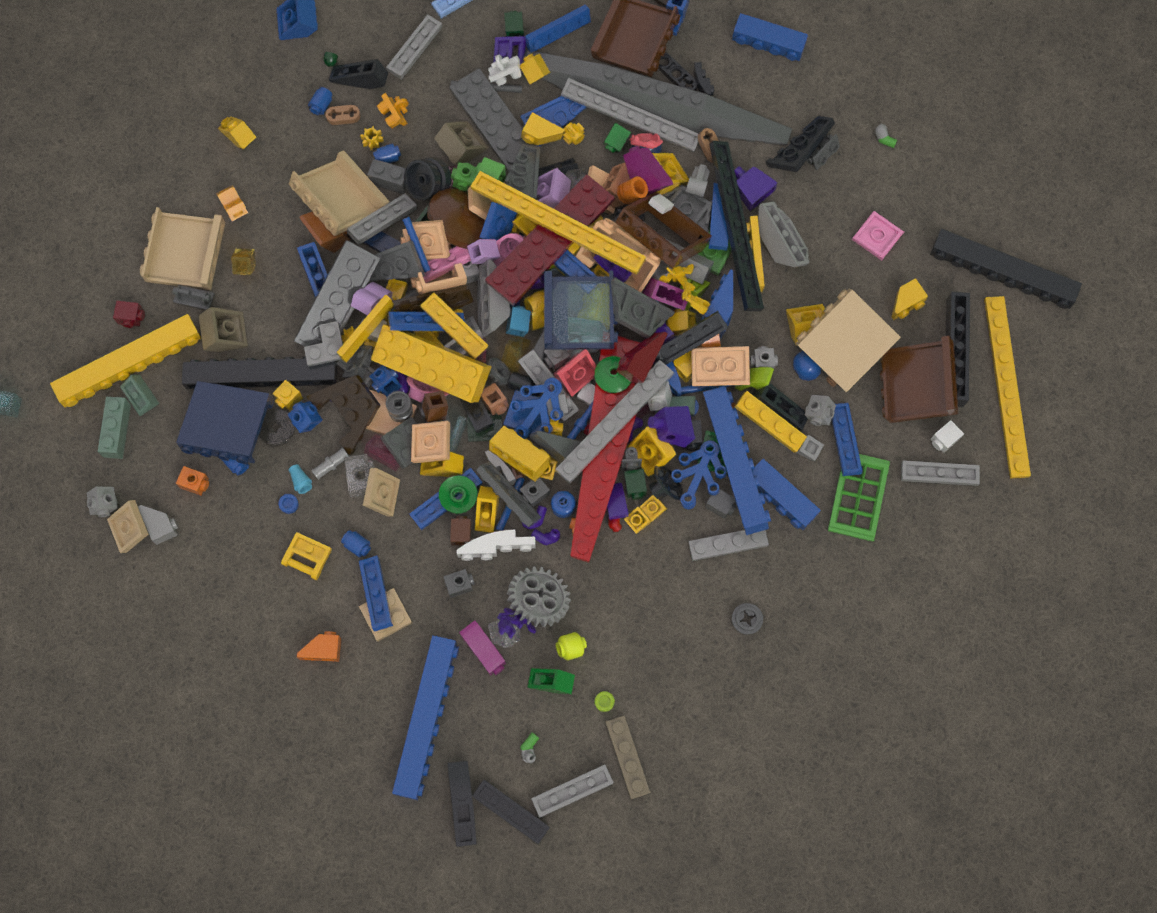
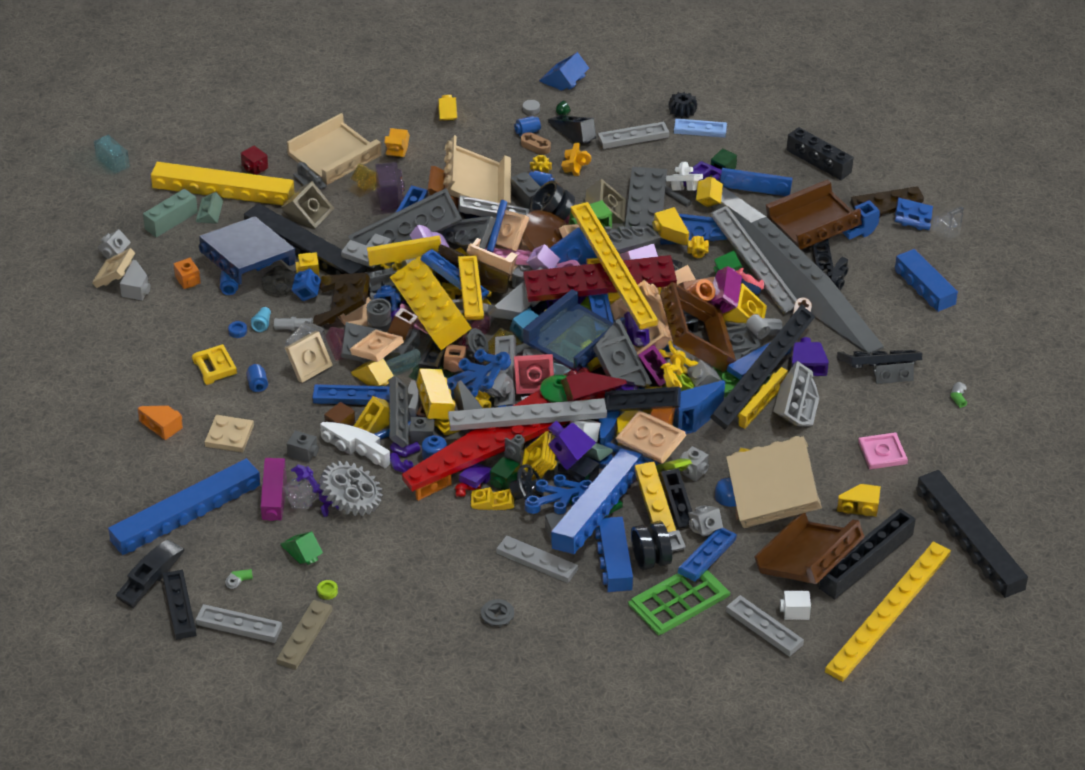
camera: 40 degrees right, 30 degrees down
blue plate [359,556,393,632] -> none
green dish [439,475,478,514] -> none
neon yellow head [556,632,587,660] -> none
white tile [649,194,674,214] -> none
none -> clear purple brick [375,162,405,214]
none -> light grey tile [523,100,540,115]
none -> black wheel [631,520,672,571]

